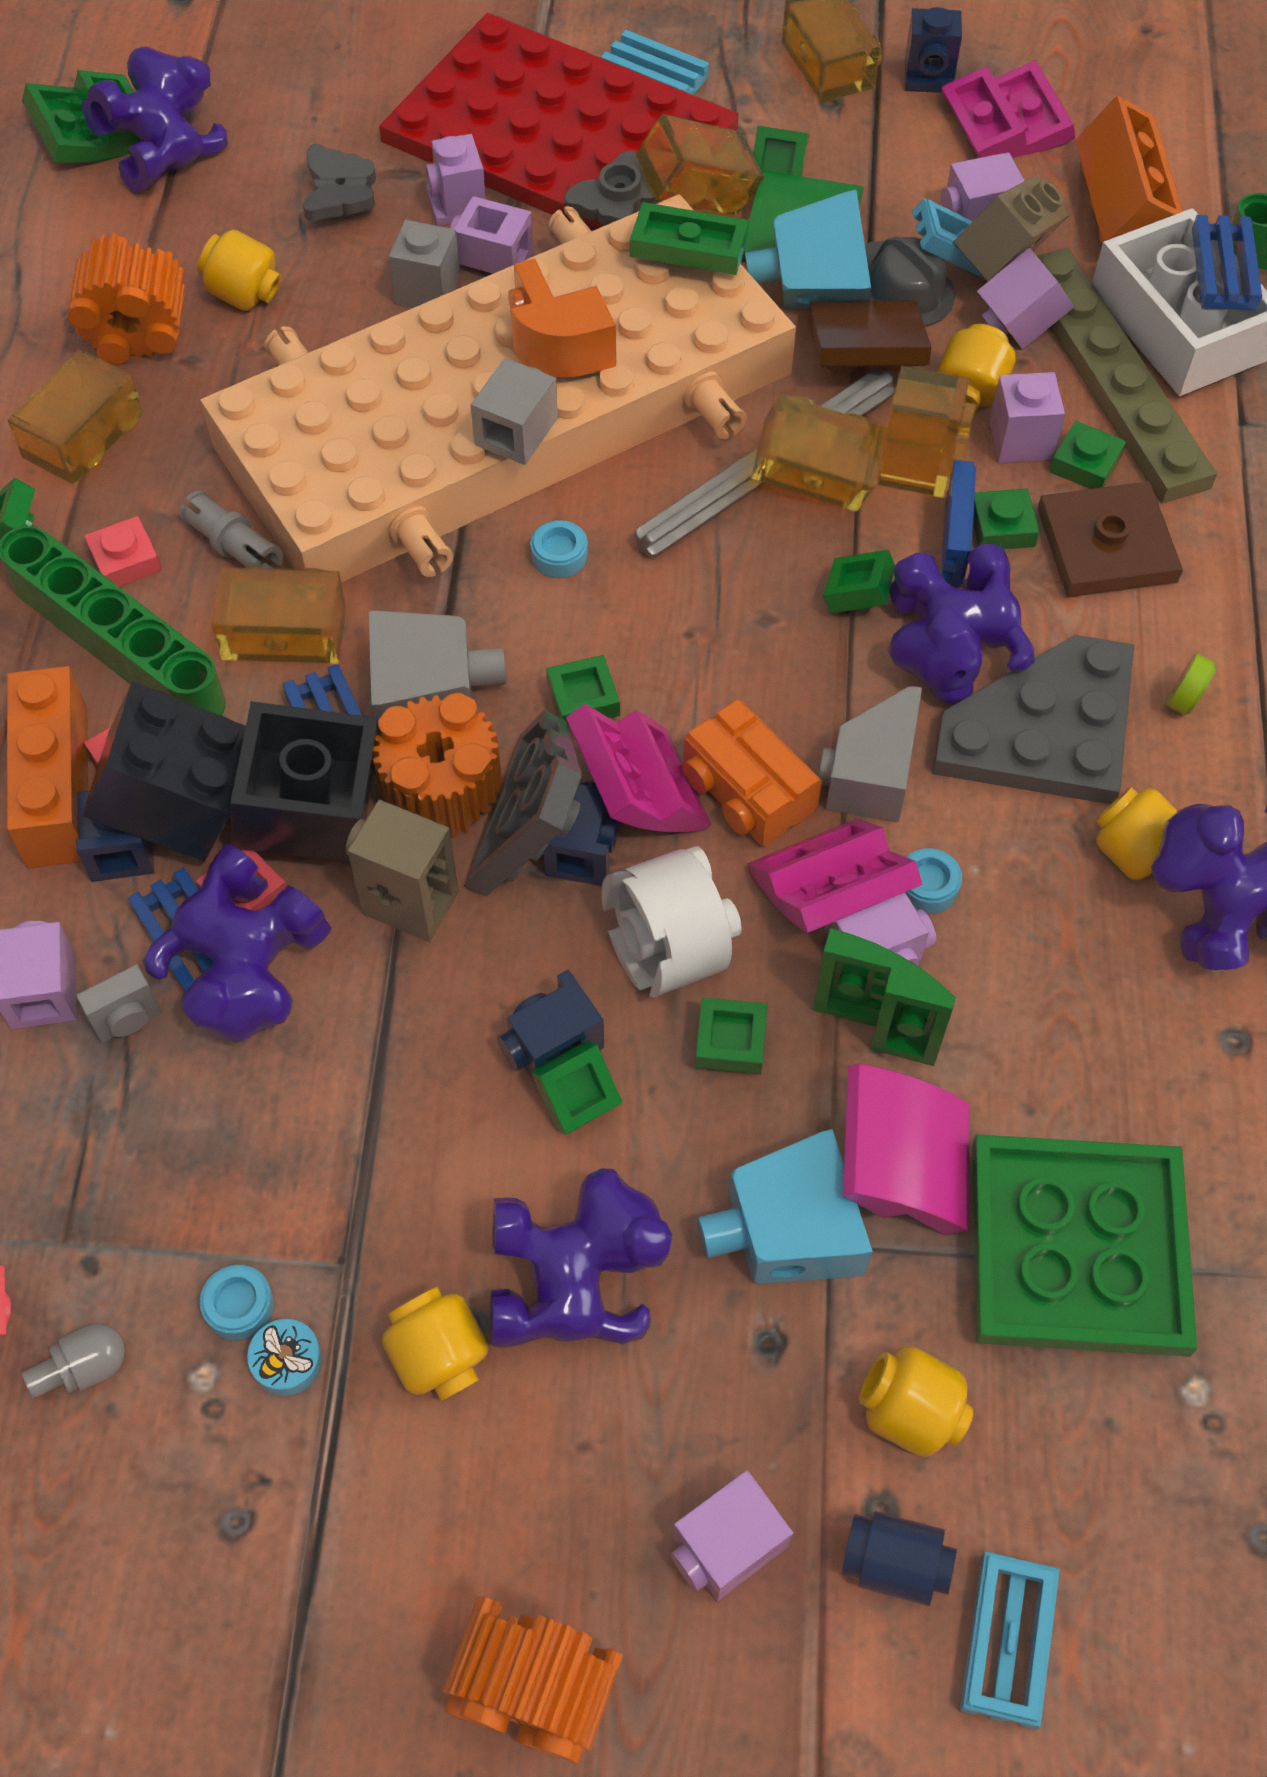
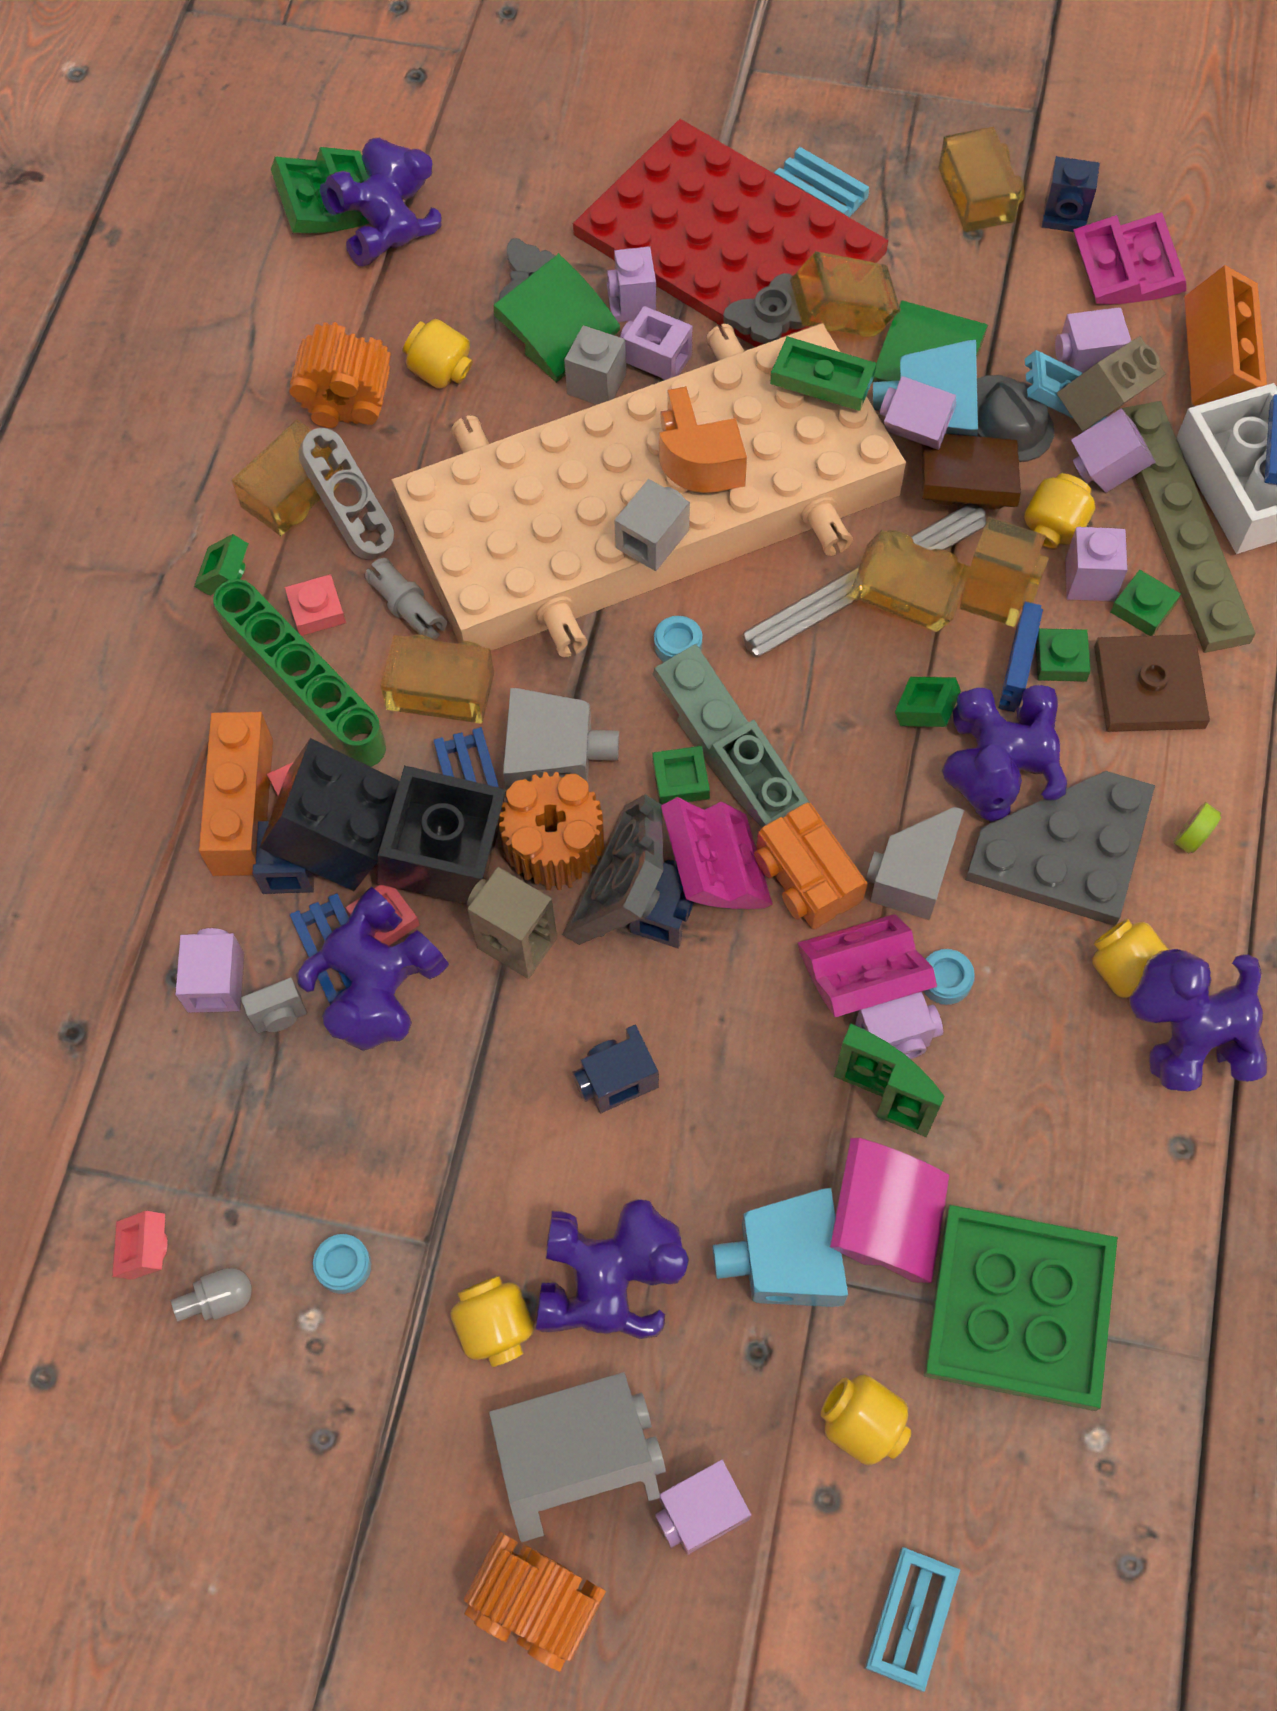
camera: 10 degrees right, 5 degrees up
tile [247,1319,323,1396] -> none
green plate [530,1040,623,1135] -> none
white brick [601,846,742,998] -> none
green plate [695,997,768,1074] -> none
green plate [749,126,809,182] -> none
dark blue brick [842,1511,957,1607] -> none
none -> light grey beam [298,428,394,560]
none -> light grey panel [489,1372,666,1542]
none -> green slope [494,253,620,383]
none -> sand green slope [652,644,810,827]
none -> lavender brick [880,376,956,450]

